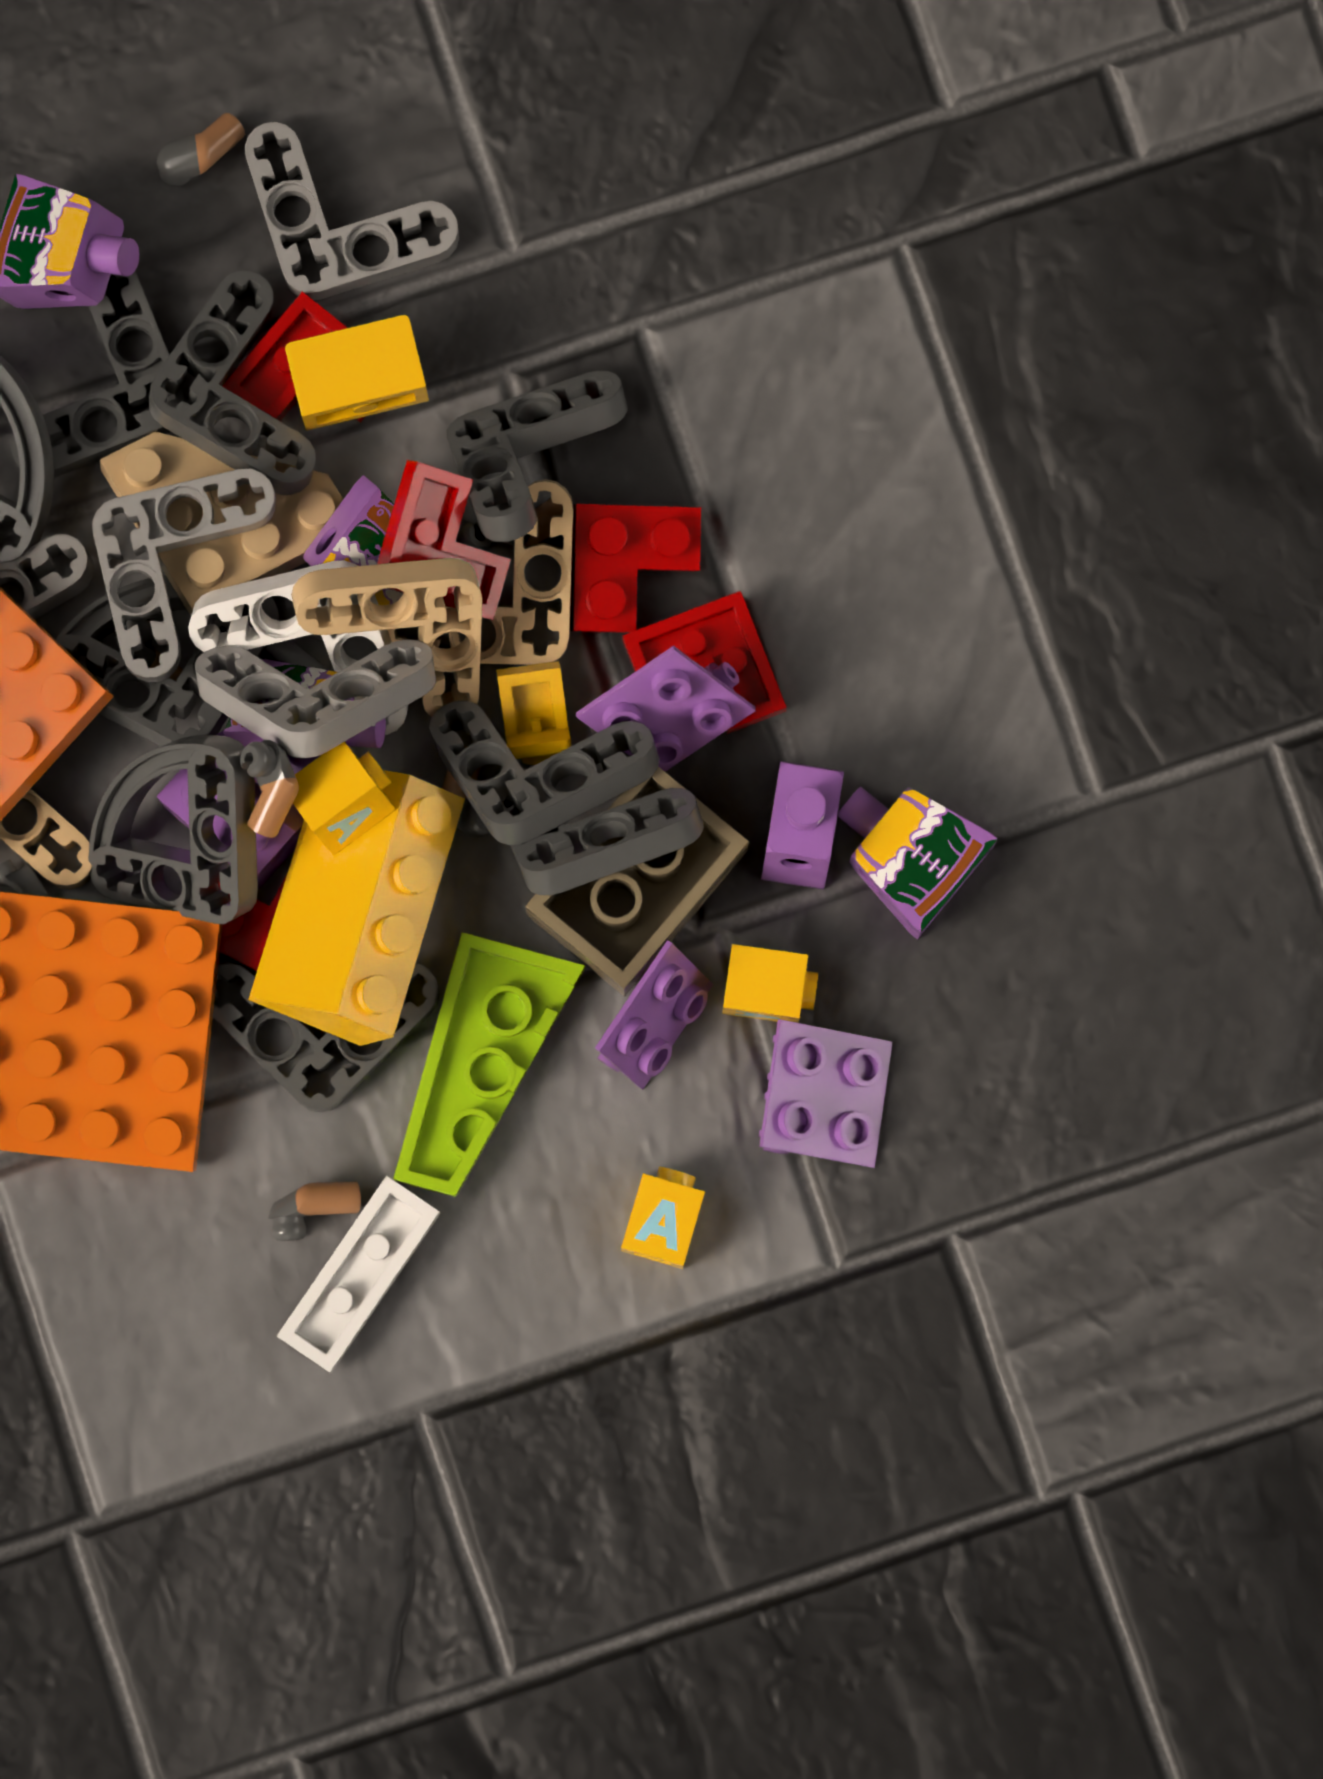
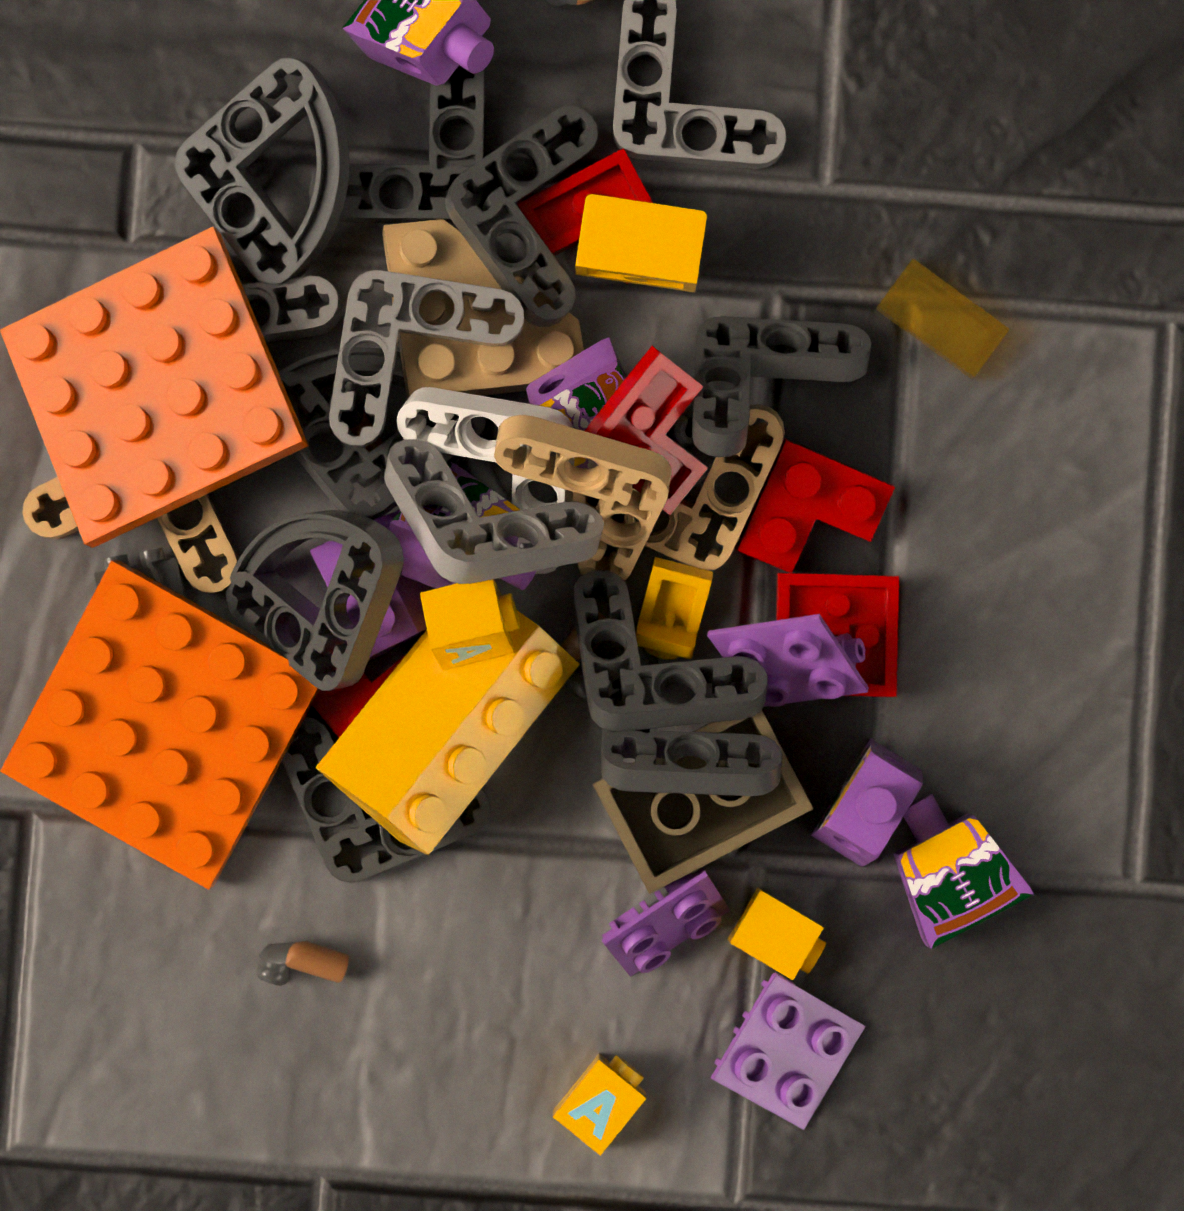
camera: 25 degrees right, 5 degrees up
arm [240,740,299,838] -> none
white plate [277,1175,441,1373] -> none
lime wing [393,932,586,1198] -> none
none -> clear yellow tile [876,259,1010,379]

